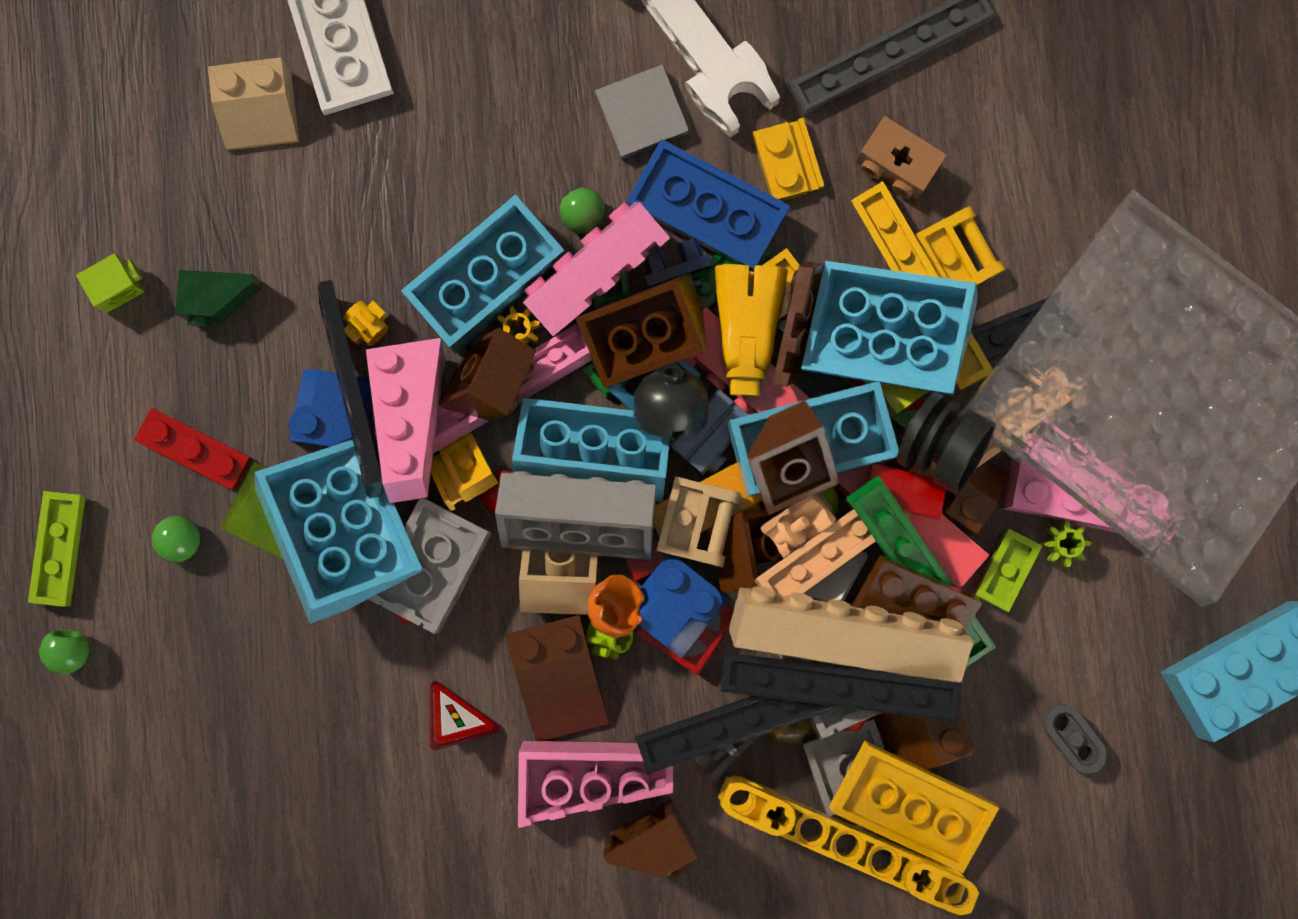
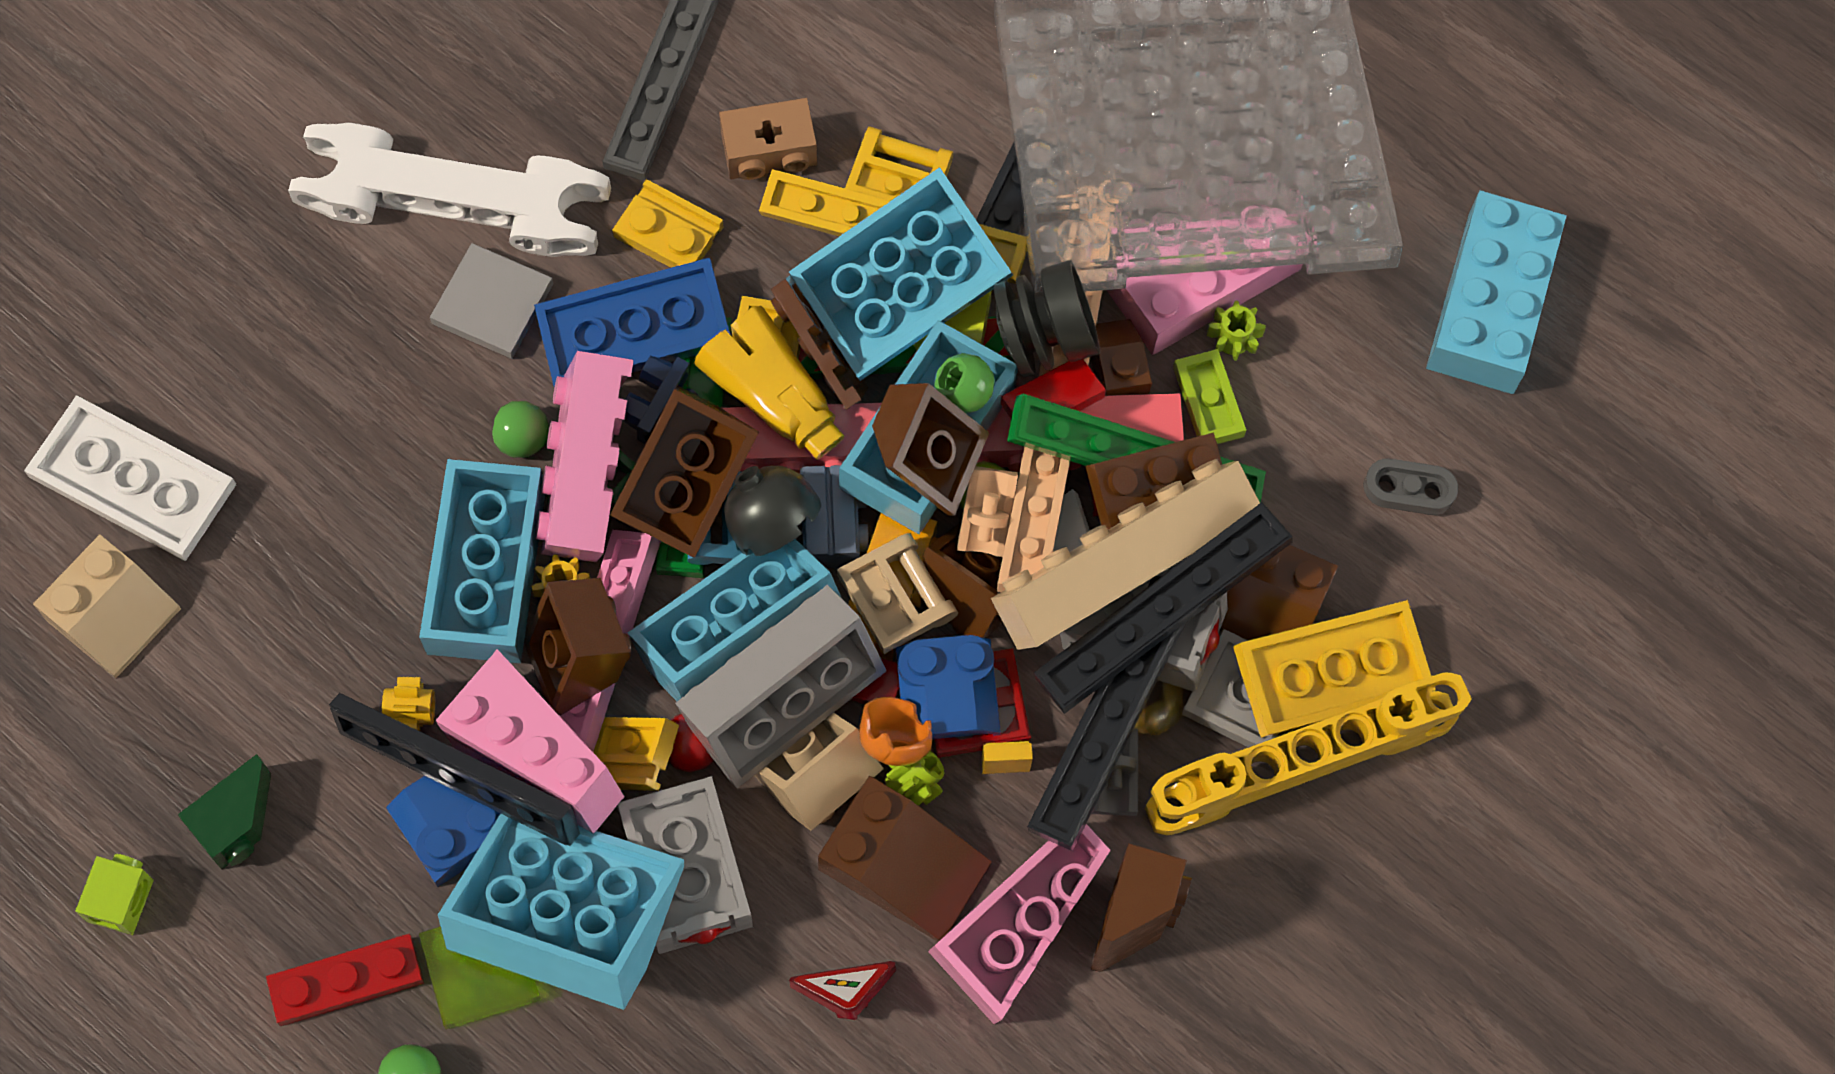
camera: 45 degrees left, 15 degrees down
none -> bright green piece [935,353,995,414]
none -> yellow tile [981,741,1033,774]

